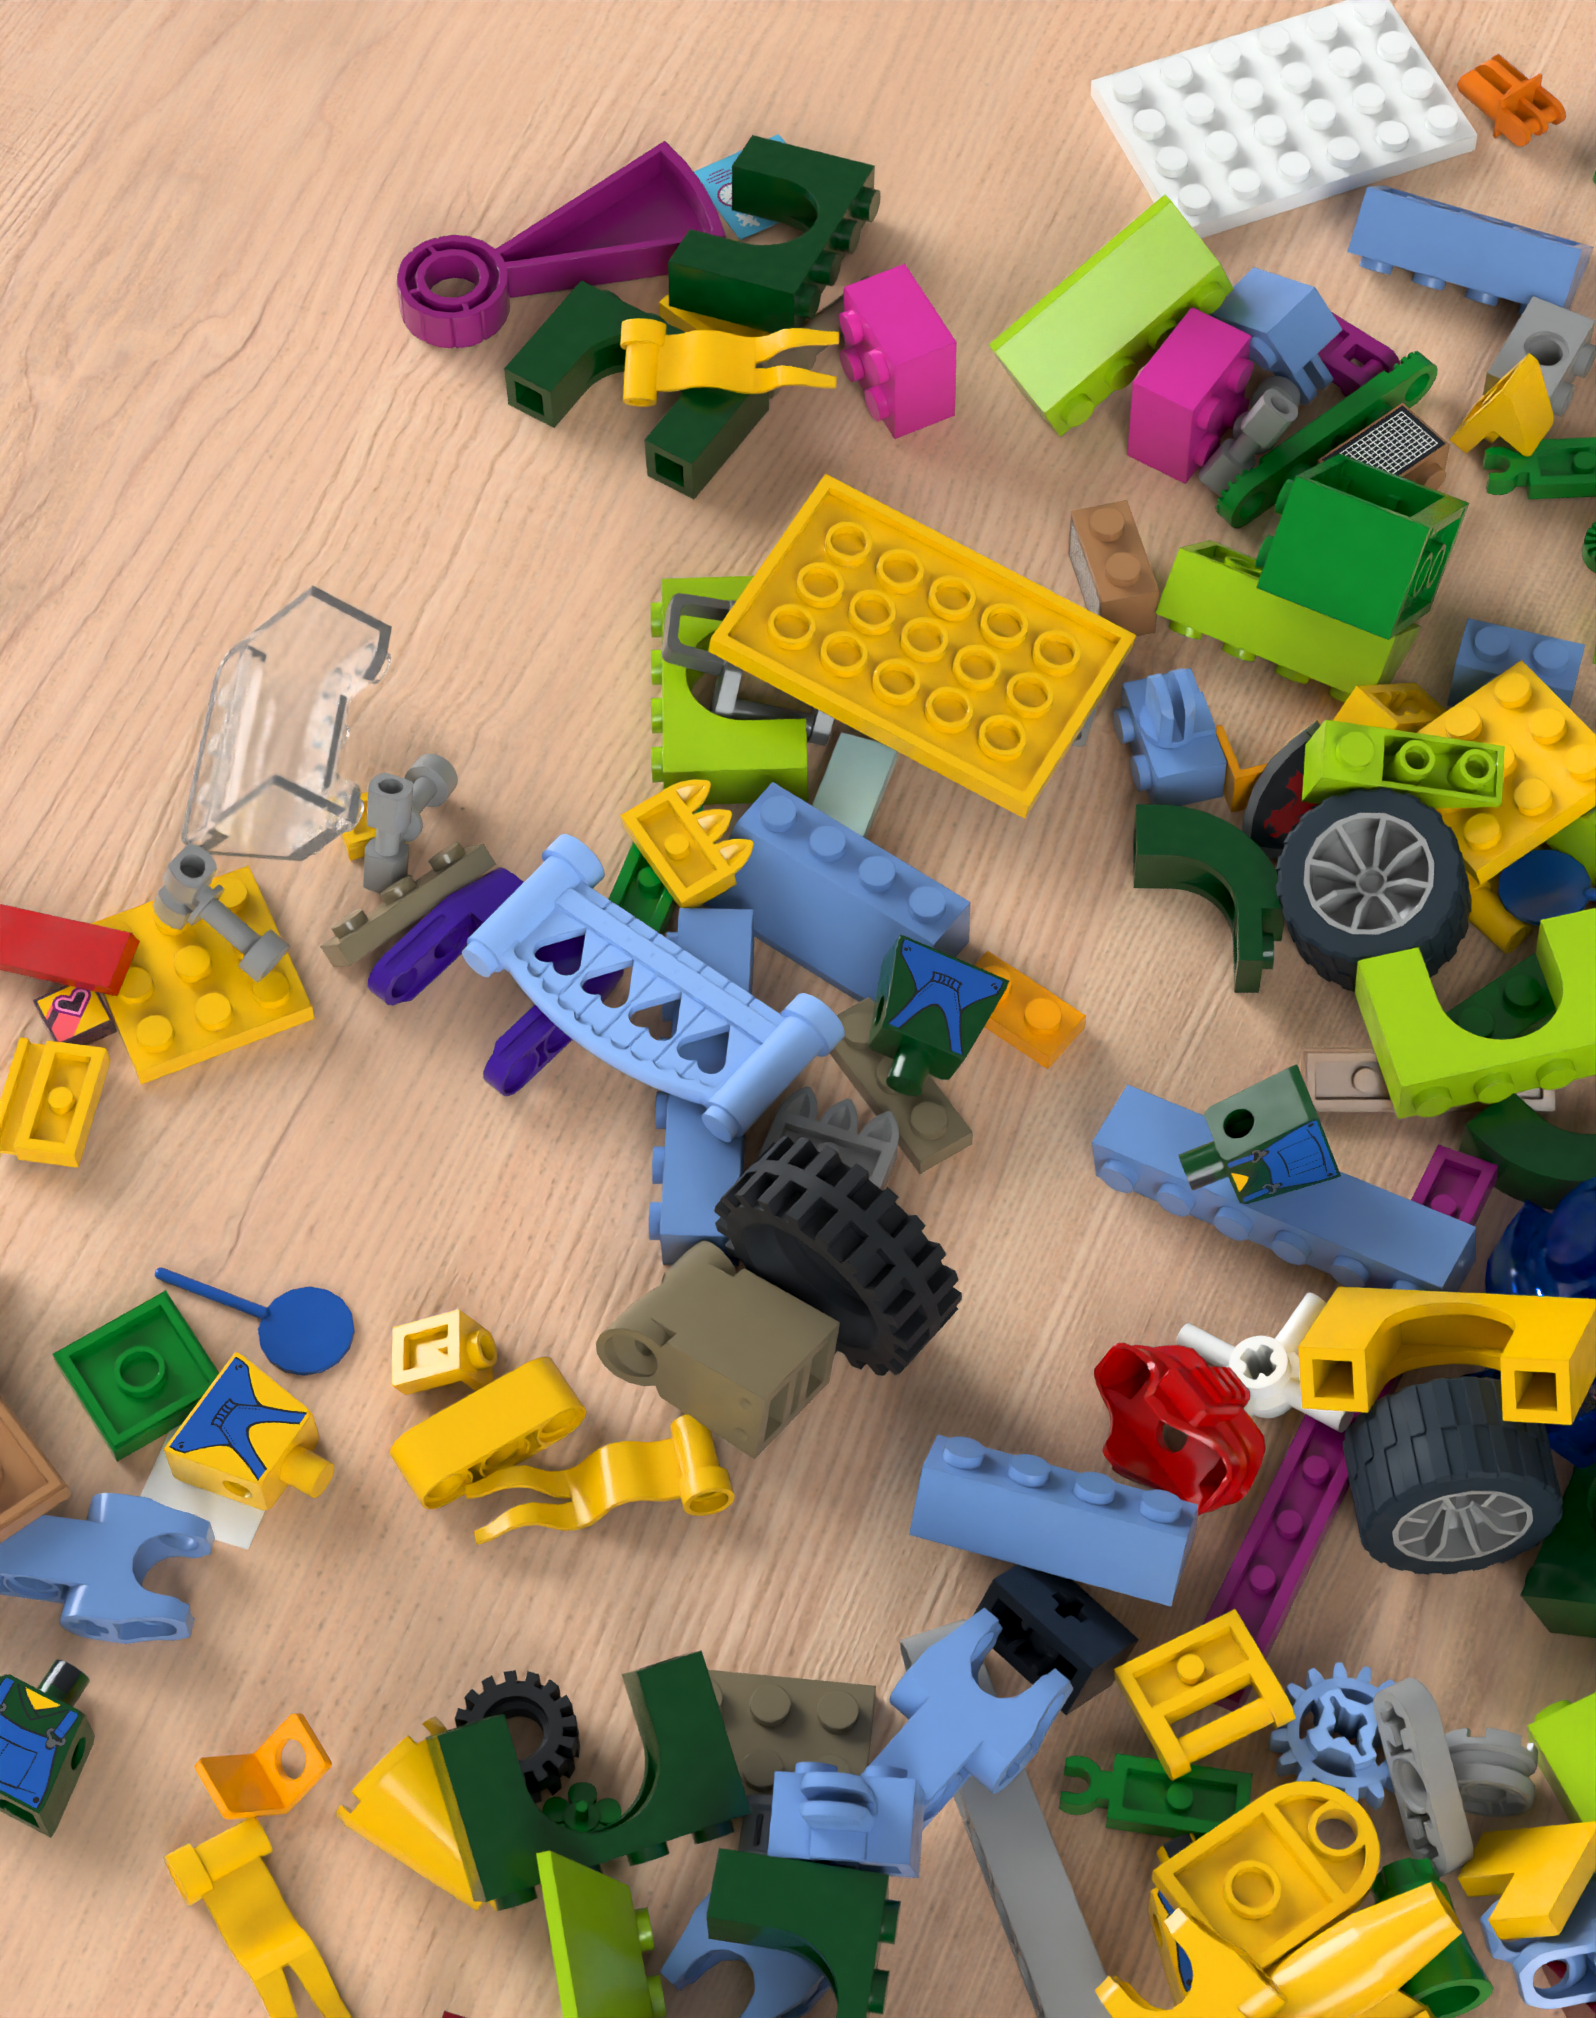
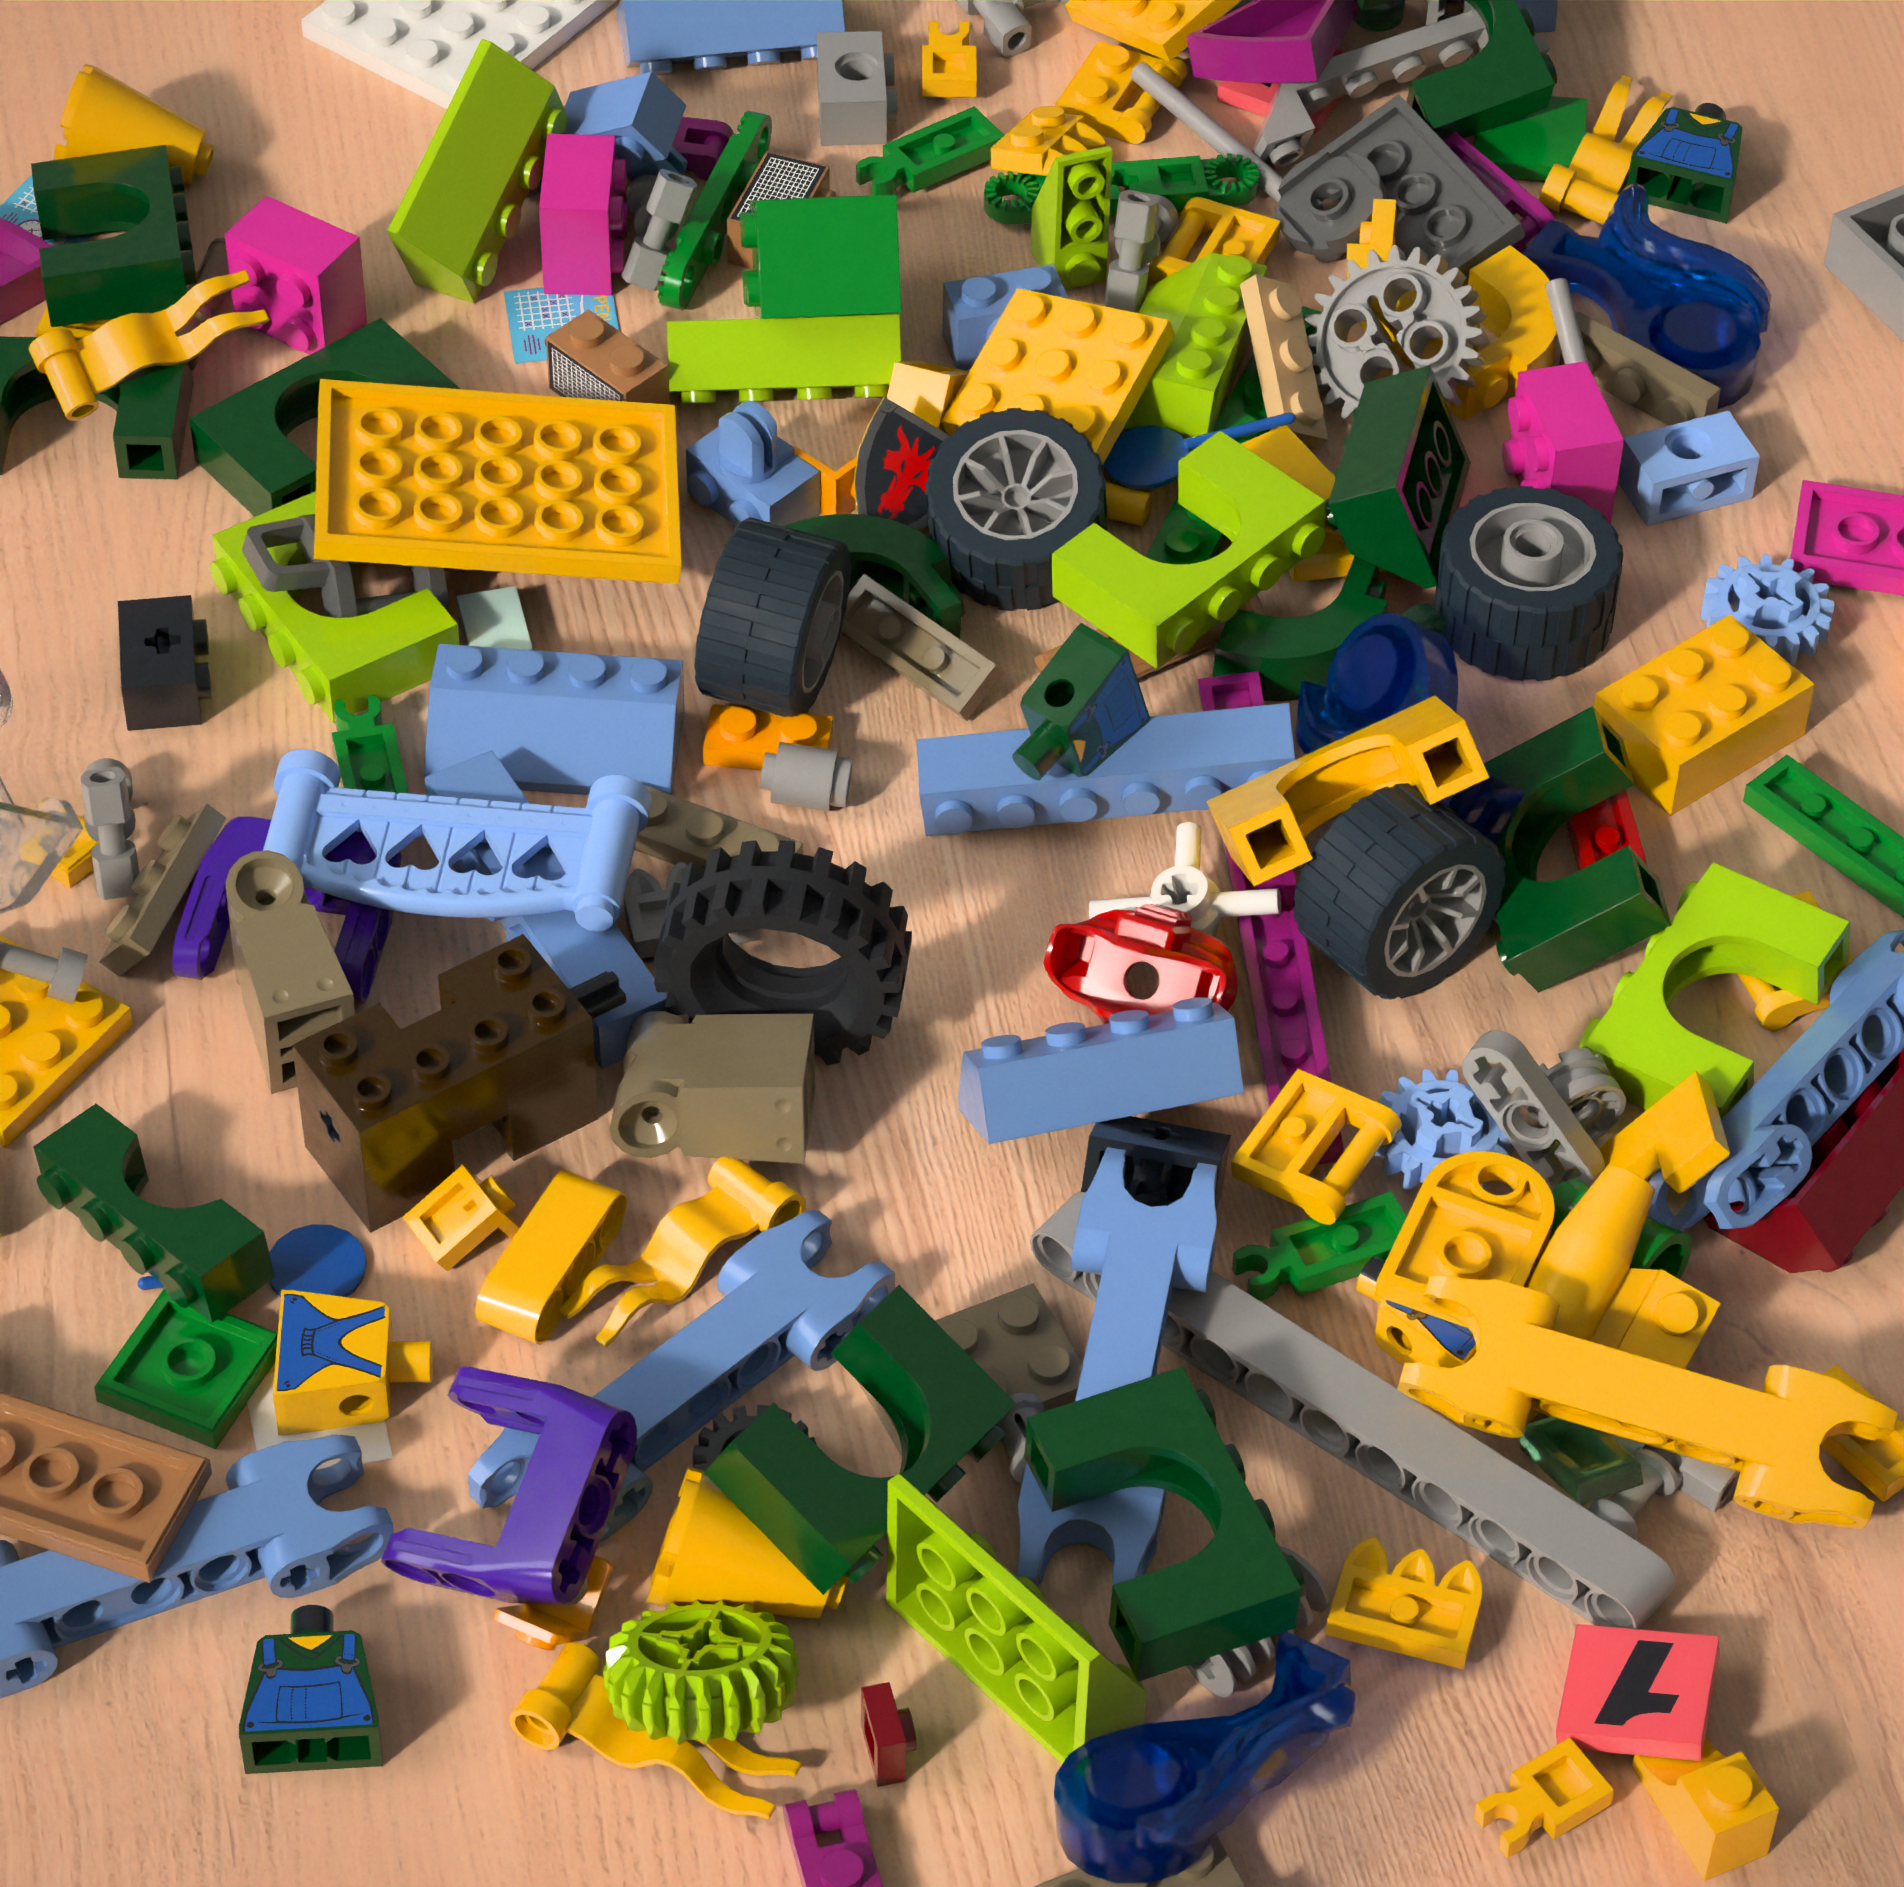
camera: 35 degrees left, 10 degrees down
yellow plate [620,780,754,908] -> none
medium blue brick [768,1762,925,1878] -> none
dark green torso [868,934,1009,1096] -> none
lime slope [1302,719,1505,809] -> none
yellow slope [1449,353,1554,457] -> none
none -> dark green arch [33,1103,275,1323]
none -> yellow cone [53,64,215,184]
none -> black brick [118,595,212,731]
none -> dark green arch [189,318,460,517]
none -> dark tan piece [225,850,355,1094]
none -> dark brown piece [292,934,627,1233]
none -> dark purple connector [381,1366,637,1604]
none -> medium blue piece [468,1210,895,1543]
none -> medium azure sticker [504,287,619,364]
none -> lime gear [603,1600,799,1745]
none -> black wheel [694,517,851,717]
none -> light grey brick [760,742,853,812]
none -> dark tan plate [841,574,1004,721]

